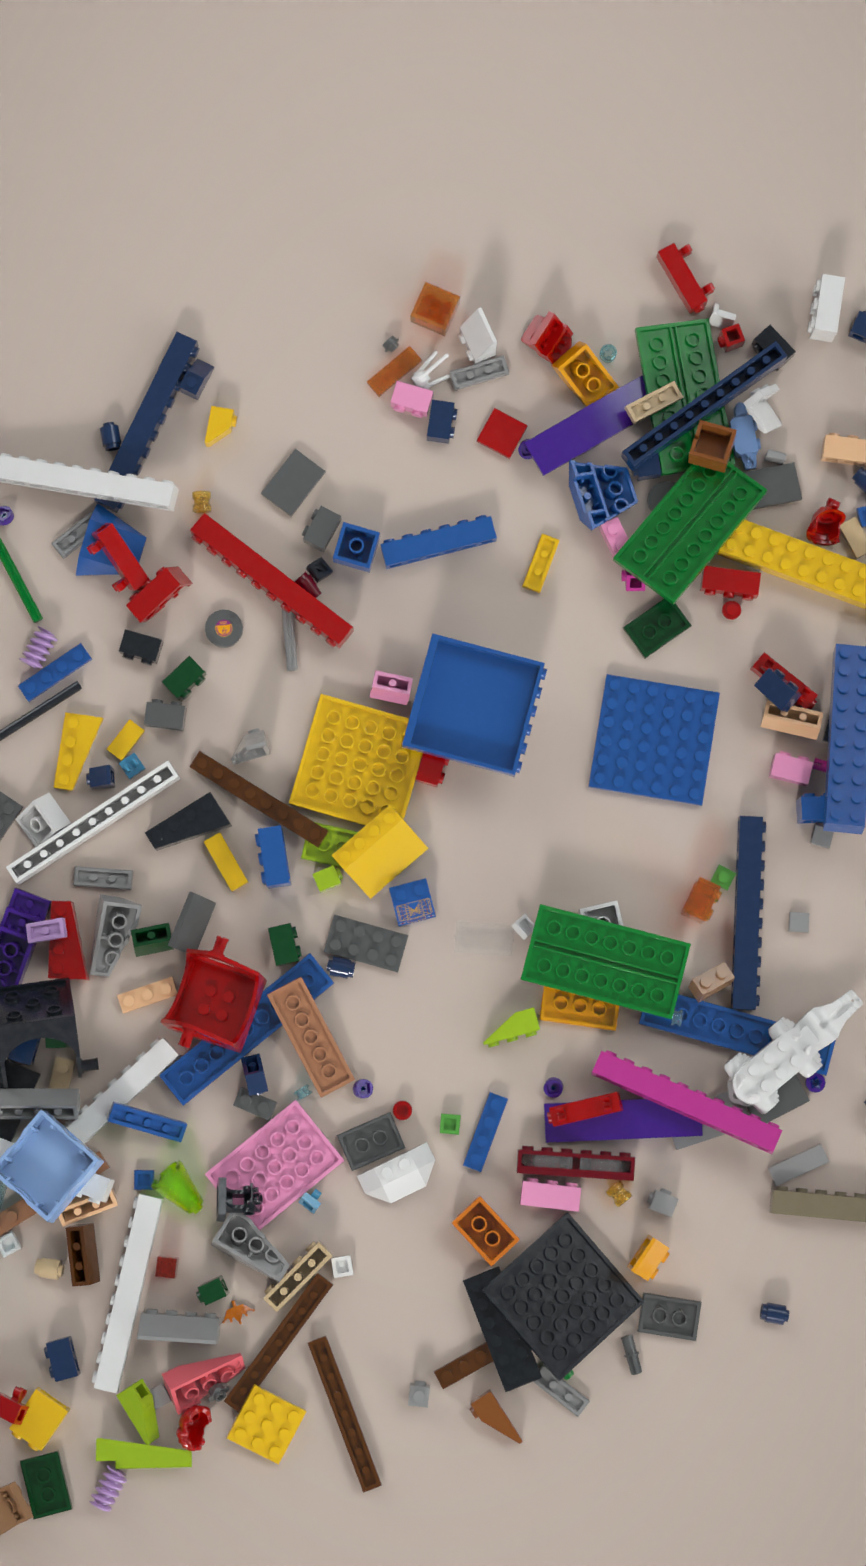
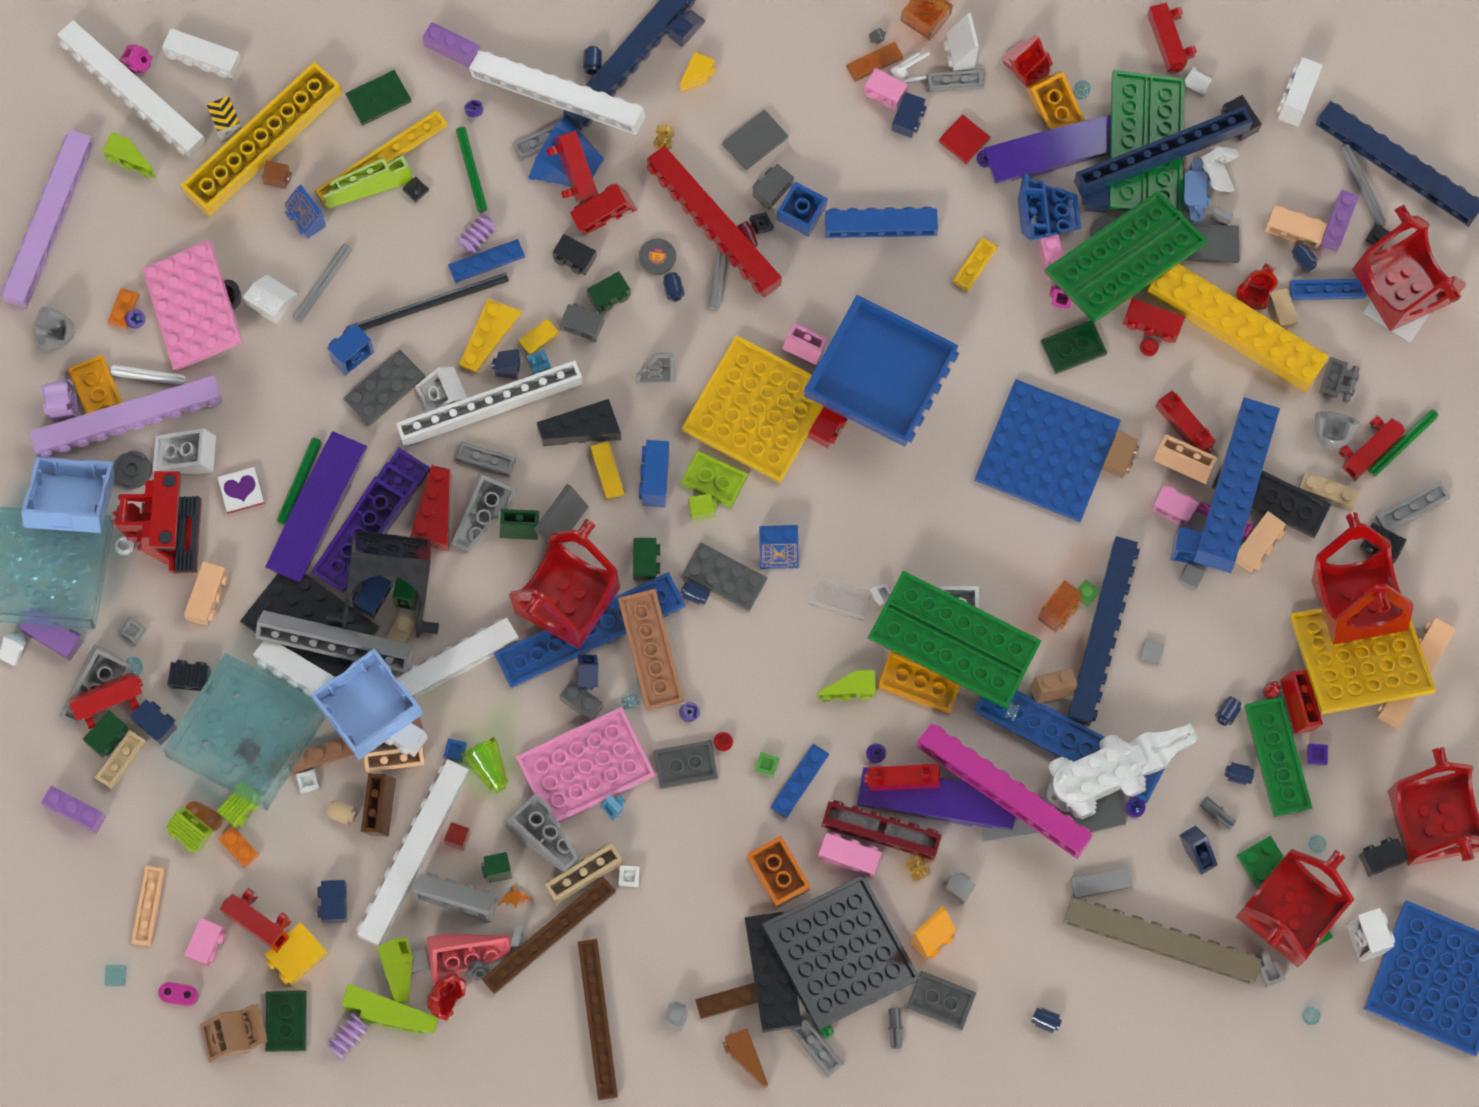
camera: 10 degrees right, 10 degrees down
lavender plate [26,918,67,944] -> none
blue plate [107,1101,187,1142] -> none
light nougat plate [117,977,178,1014] -> none
reddish brown plate [189,751,329,848] -> none
black tile [216,1177,263,1222] -> none
yellow plate [226,1384,306,1465] -> none
yellow slope [332,805,429,899] -> none
white wedge [357,1142,435,1203] -> none
tan plate [624,381,683,424] -> none
dark orange piece [688,420,737,473] -> none
red brick [717,323,745,353] -> none
dark blue brick [754,668,802,712] -> none
none -> light grey tile [510,925,524,949]
none -> dark blue brick [663,272,685,302]
none -> medium nougat brick [1102,431,1140,478]

